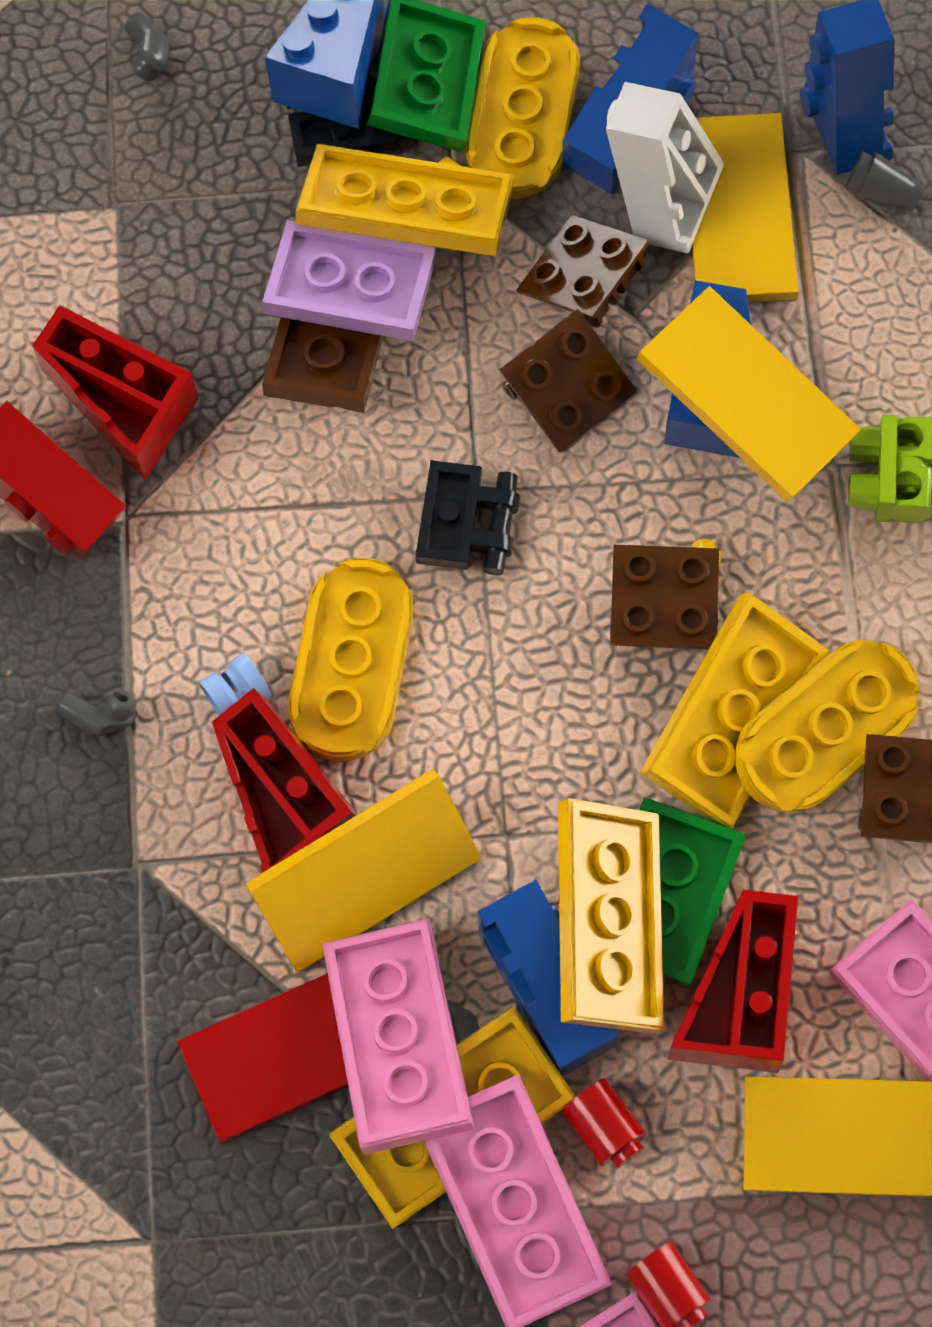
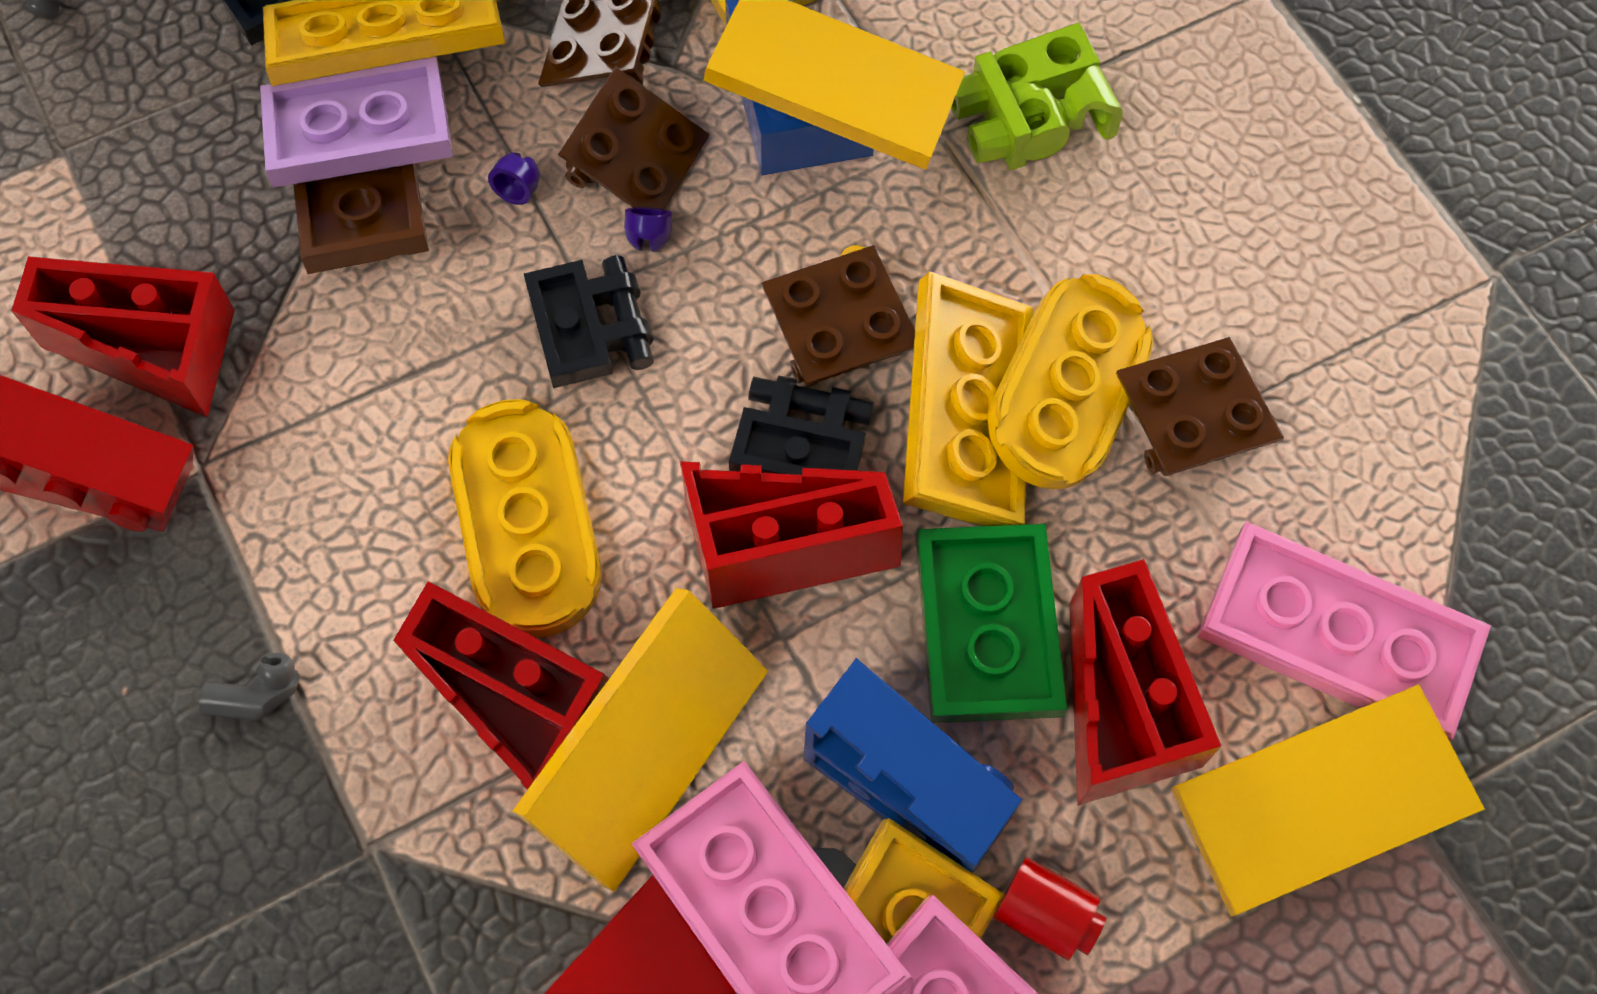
camera: 30 degrees left, 5 degrees down
light blue wheel [198,652,272,715] -> none
yellow tile [558,798,664,1034] -> none
none -> dark purple hinge [488,152,541,205]
none -> dark purple hinge [624,207,672,252]
none -> red wedge [680,461,903,609]
none -> black plate [729,375,874,475]

